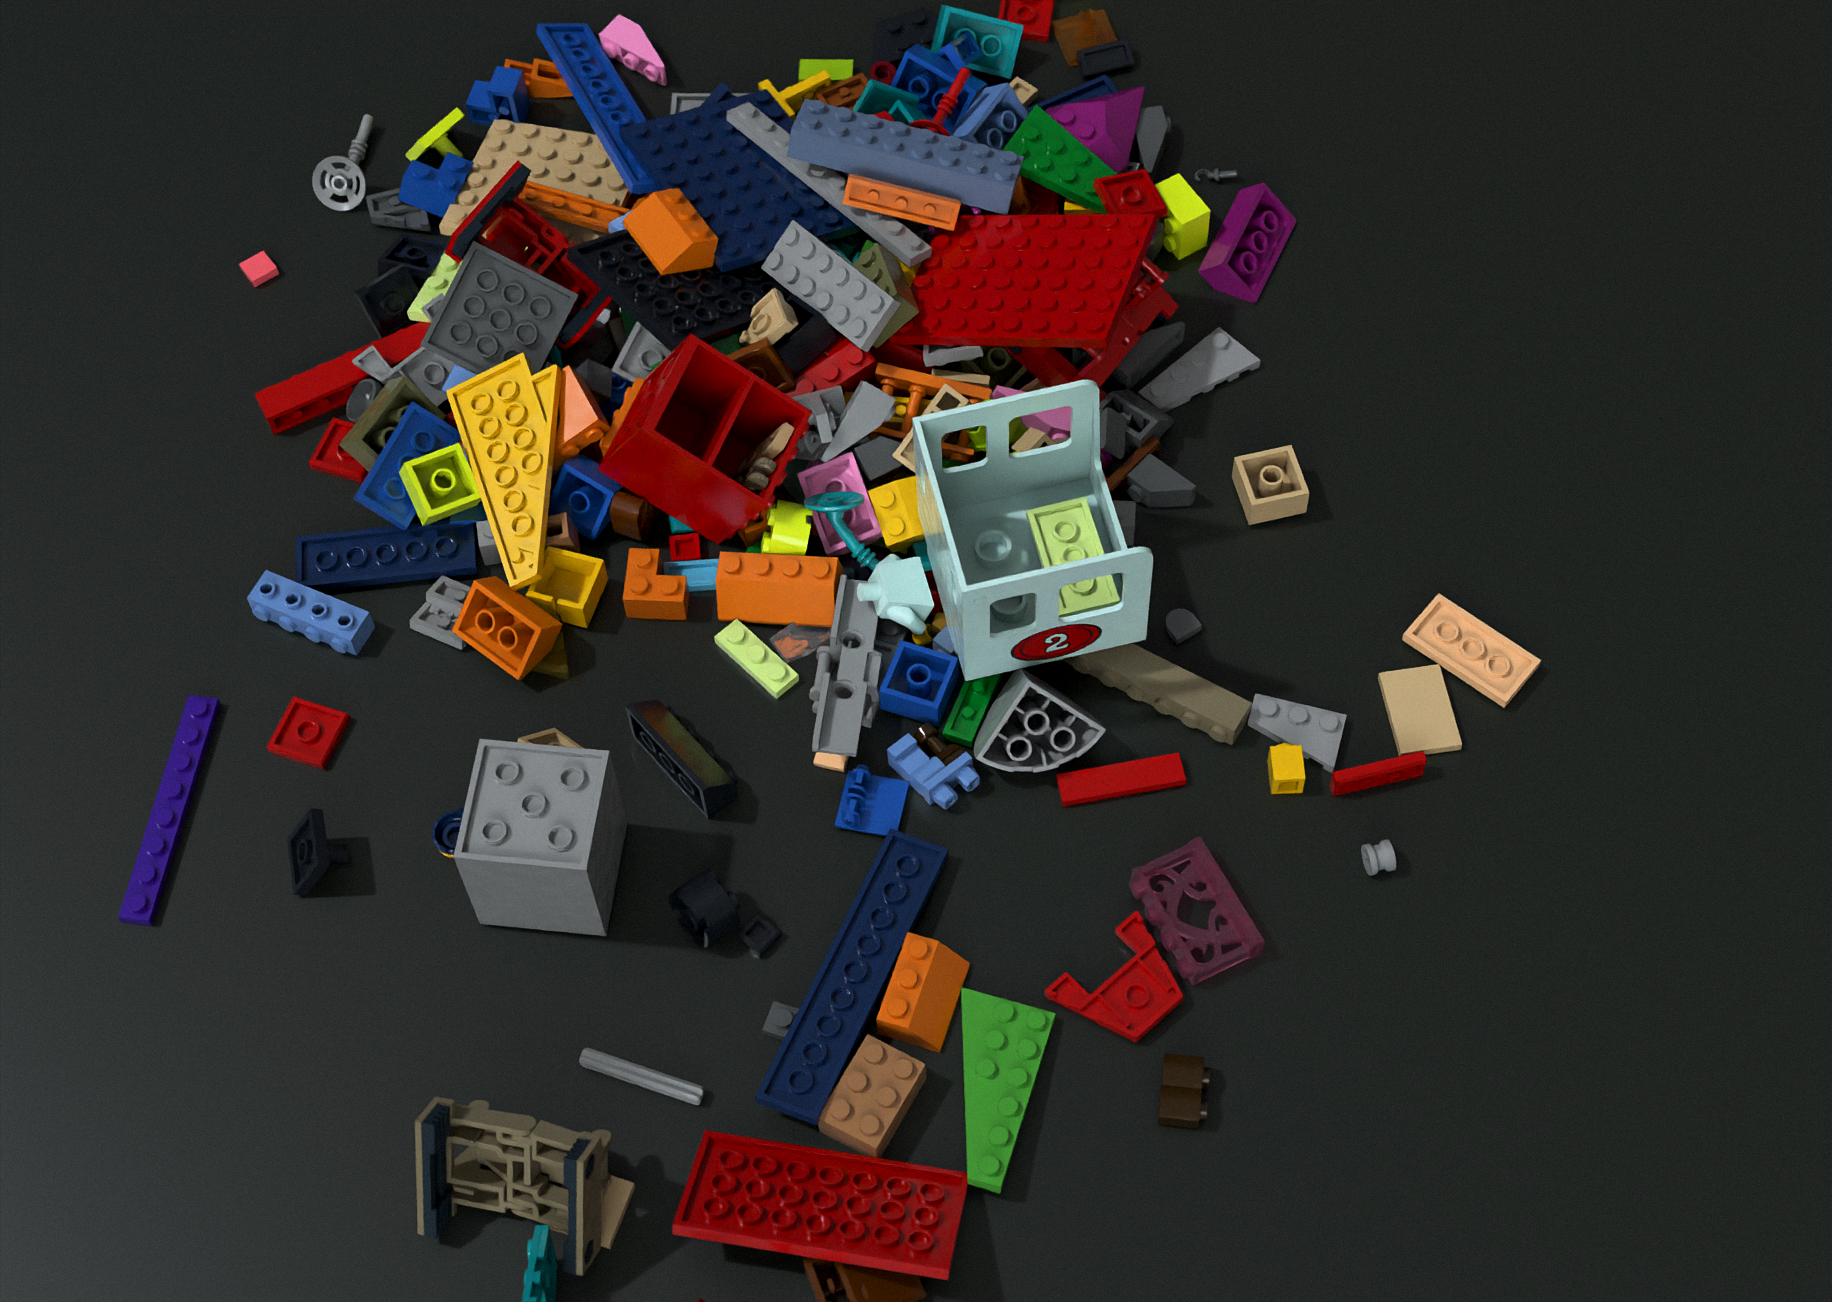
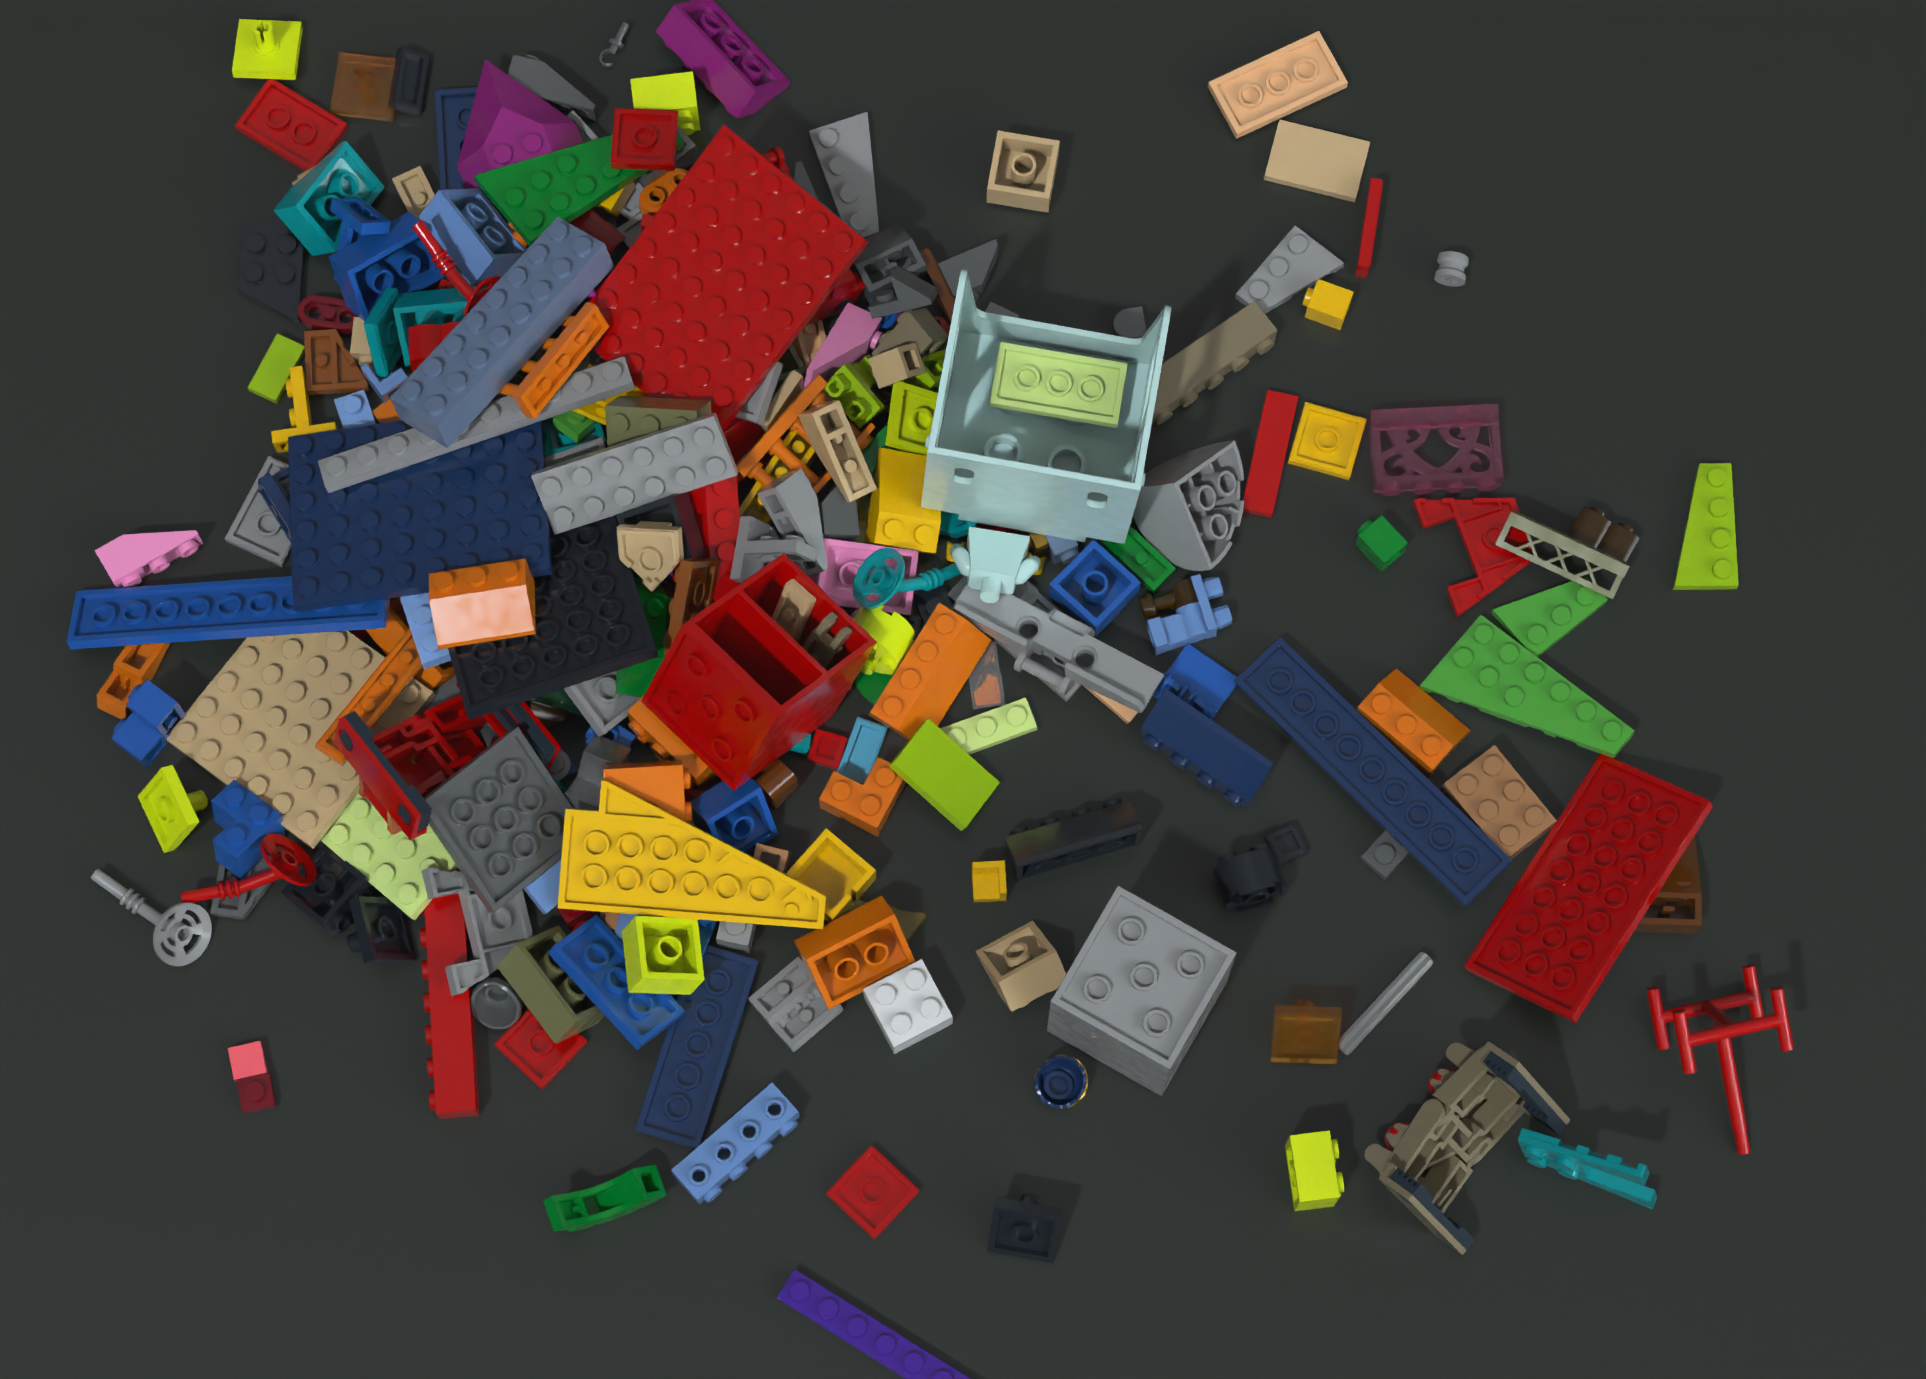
camera: 70 degrees left, 15 degrees up
none -> red dish [181,834,317,903]
none -> dark red plate [236,1073,277,1114]
none -> green arch [543,1164,667,1233]
none -> white brick [863,959,953,1054]
none -> lime tile [889,718,1000,831]
none -> yellow panel [972,860,1007,903]
none -> dark blue slope [1140,688,1273,809]
none -> clear orange tile [1270,1000,1342,1064]
none -> neon yellow brick [1285,1130,1344,1211]
none -> yellow tile [1288,402,1367,480]
none -> green brick [1355,515,1408,572]
none -> bright green wing [1491,576,1608,657]
none -> olive fence [1495,509,1630,599]
none -> lime wing [1673,463,1739,590]

